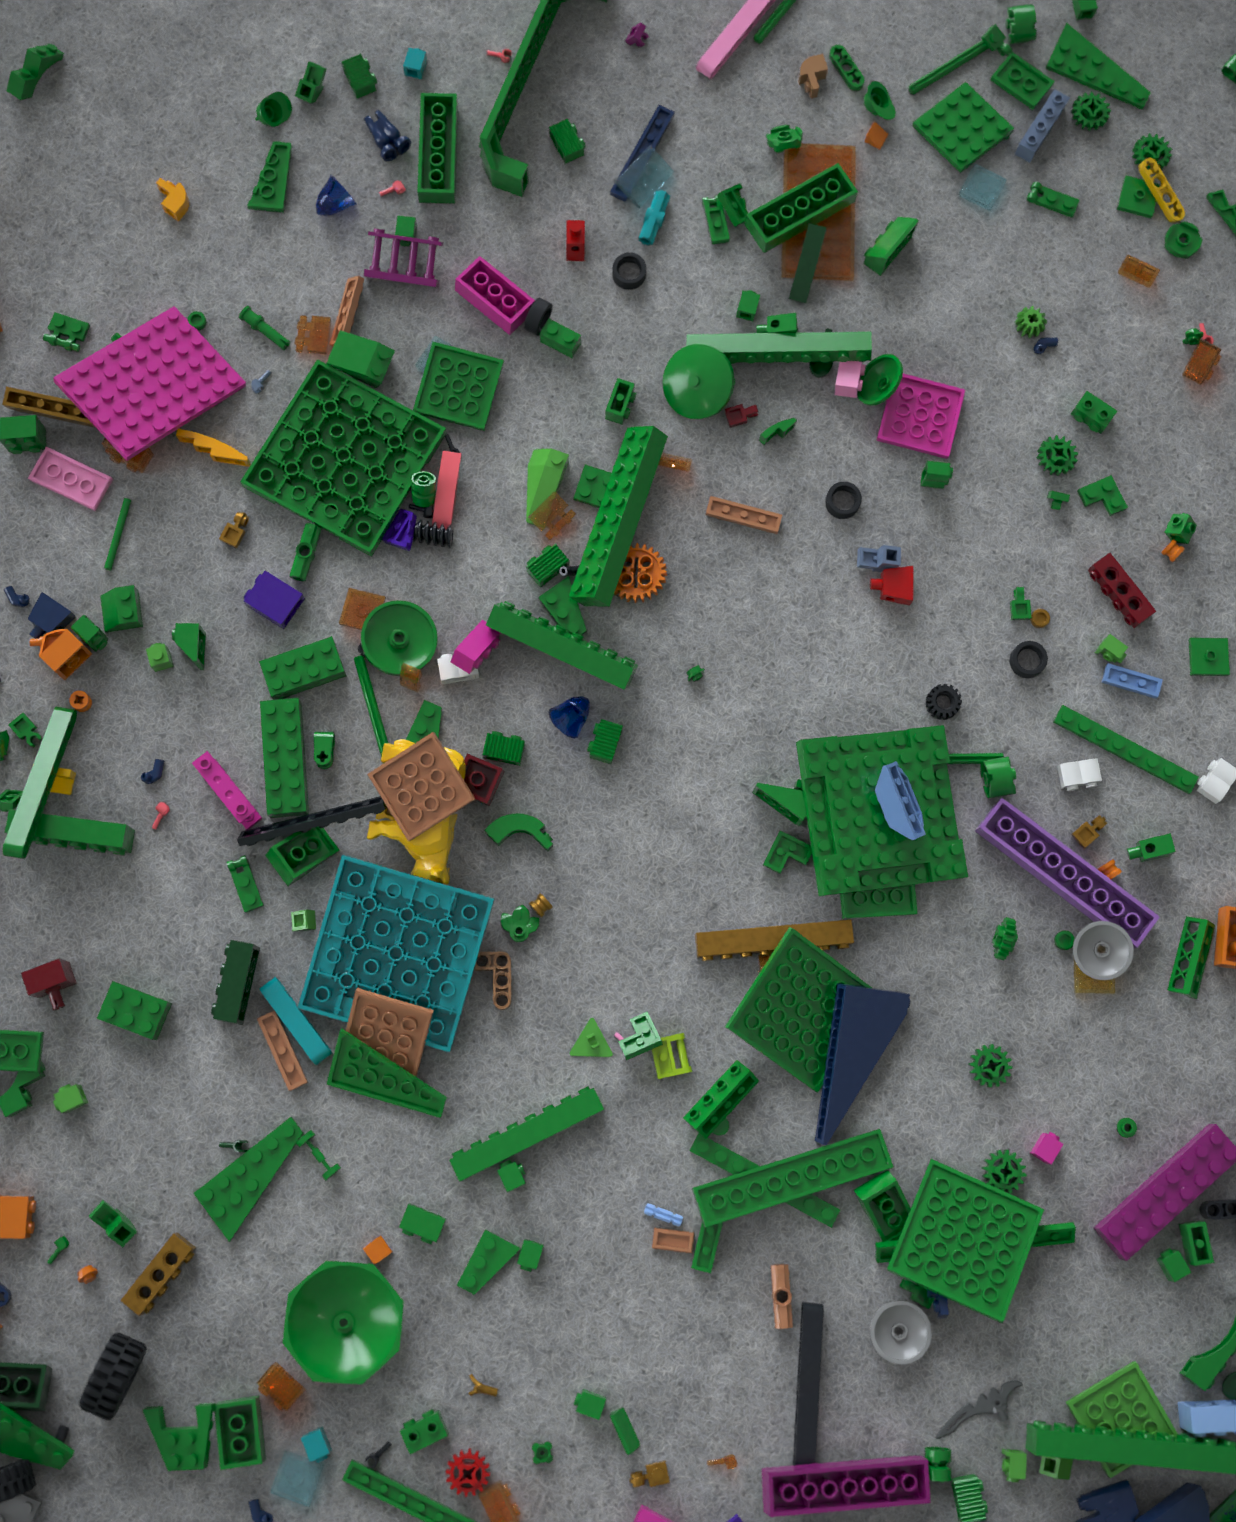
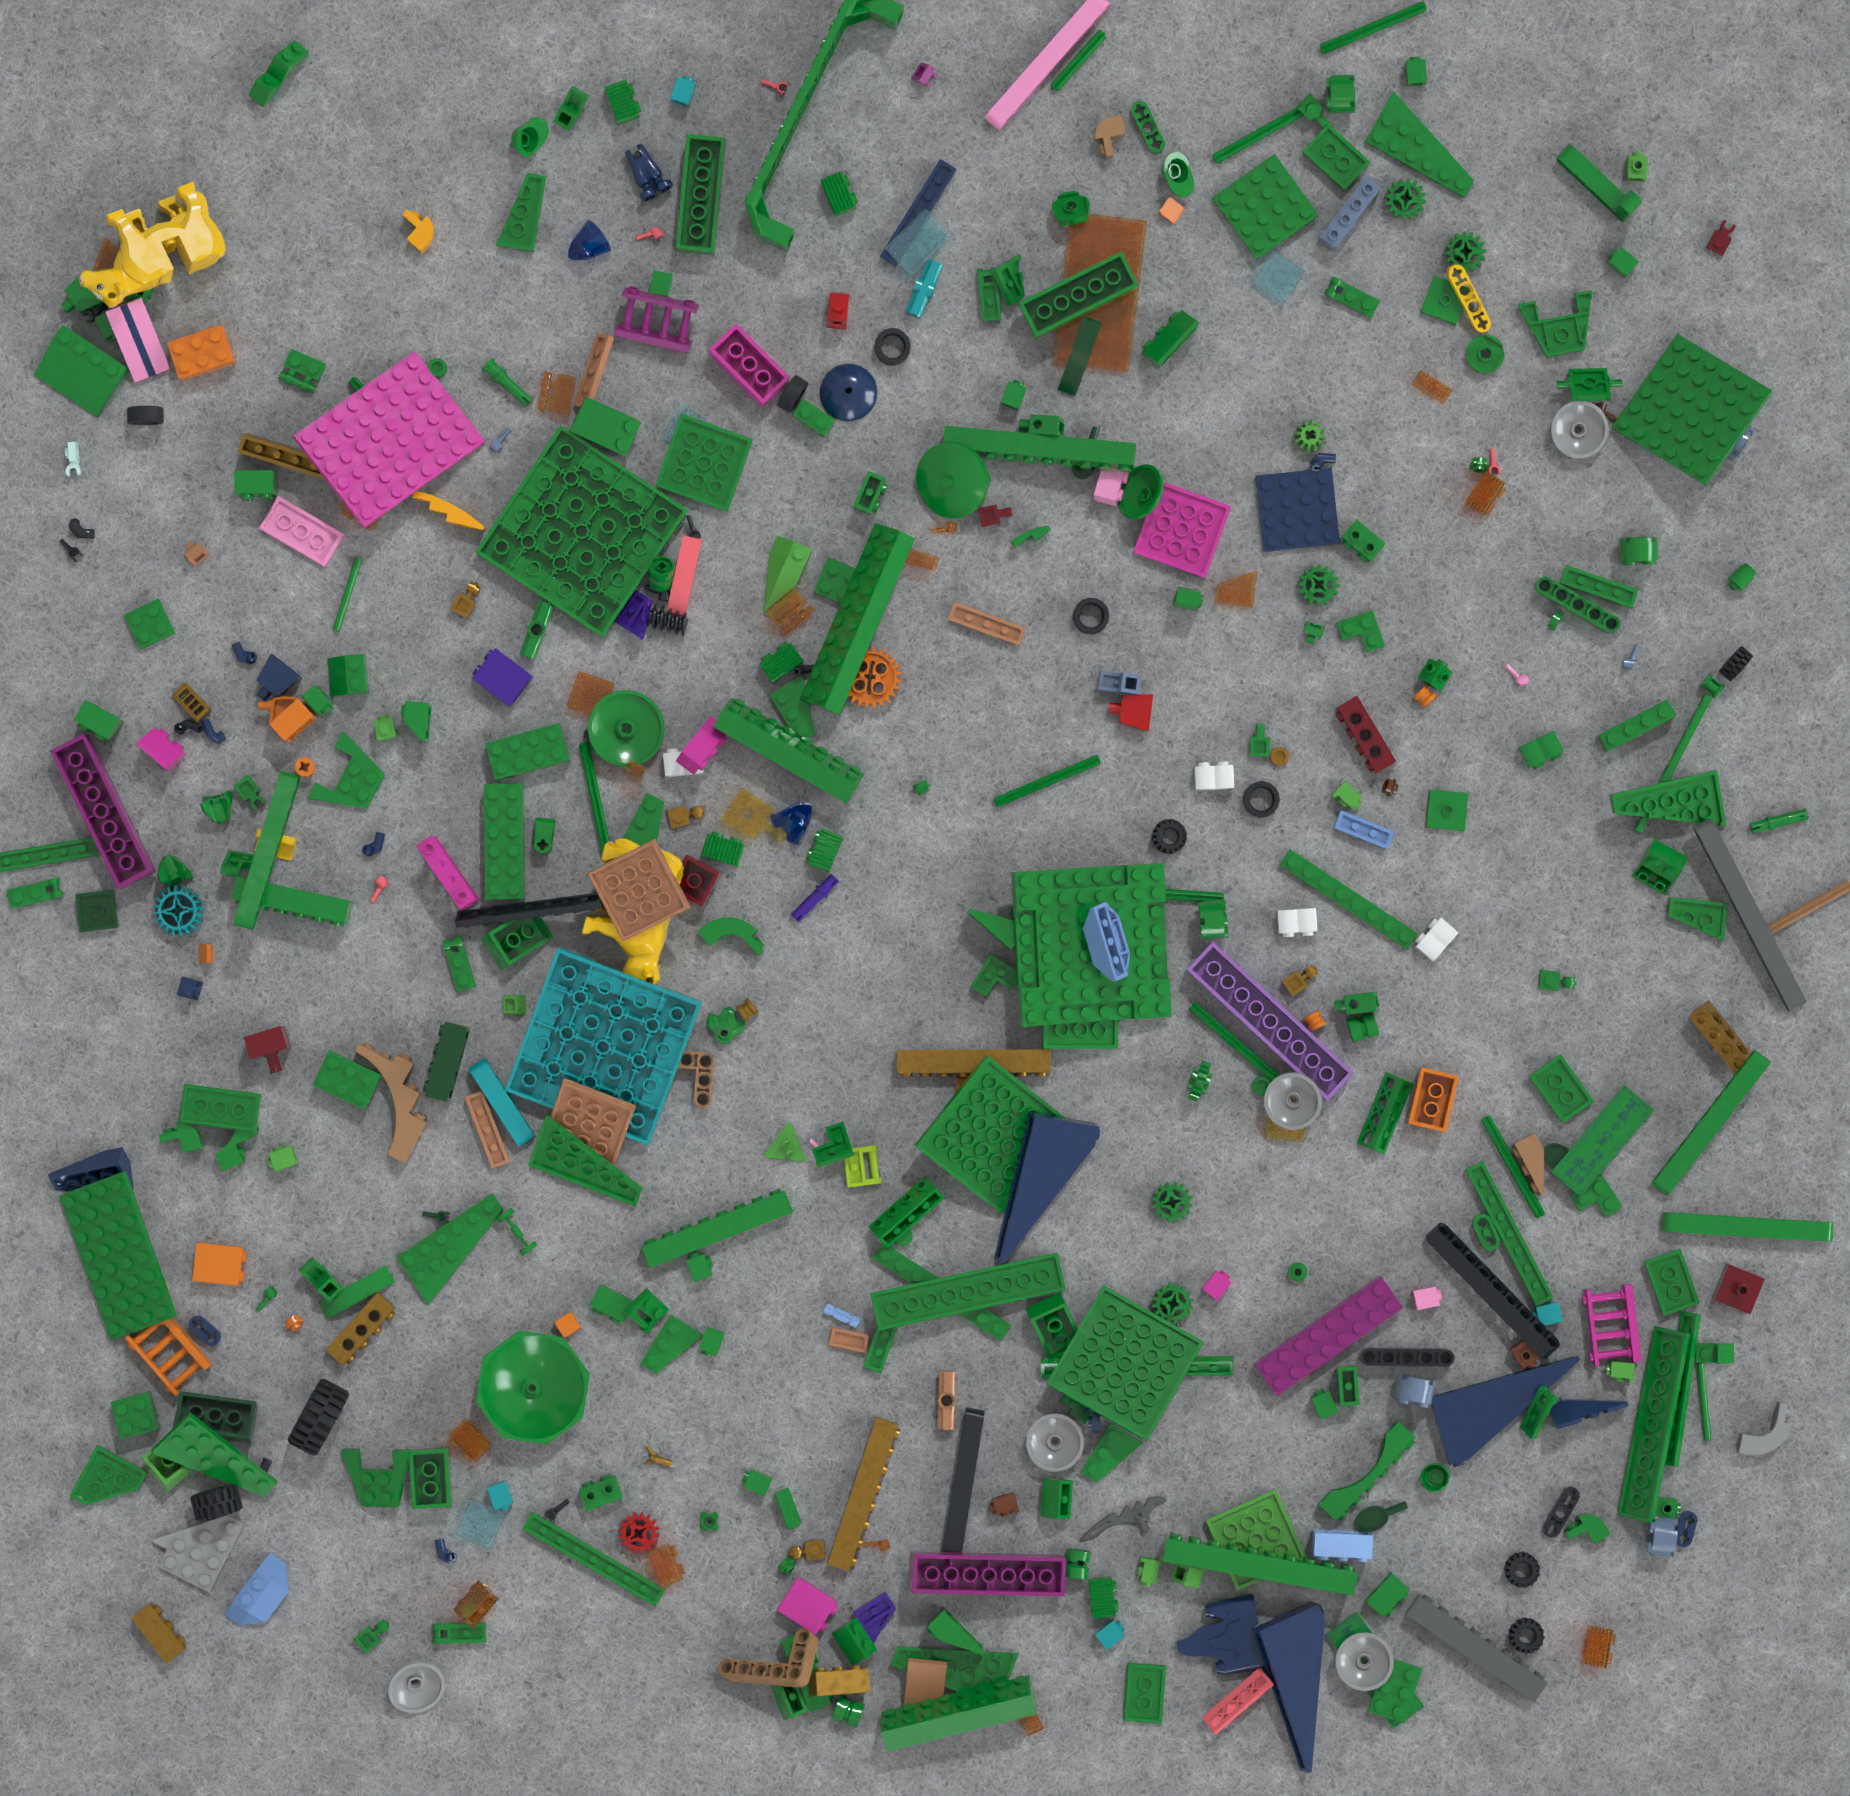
camera: 10 degrees right, 10 degrees up
none -> green wing [308,732,385,808]
none -> green slope [318,1266,395,1319]
none -> medium nougat arch [355,1043,427,1164]
none -> green plate [623,1288,670,1333]
none -> pearl gold plate [667,805,705,829]
none -> clear yellow plate [721,787,787,843]
none -> green plate [778,1557,796,1575]
none -> dark purple pin [791,874,839,922]
none -> dark blue dish [820,364,877,421]
none -> pearl gold brick [827,1416,900,1571]
none -> clear orange hand [930,522,958,533]
none -> copper brick [989,1492,1020,1516]
none -> green axle [994,755,1101,807]
none -> green brick [1041,1478,1073,1519]
none -> green wing [1080,1423,1143,1482]
none -> green axle [1189,1002,1279,1081]
none -> white brick [1194,761,1234,791]
none -> clear orange wing [1215,571,1258,608]
none -> dark blue plate [1255,467,1340,552]
none -> green wheel [1346,1012,1379,1043]
none -> reddish brown plate [1382,778,1398,797]

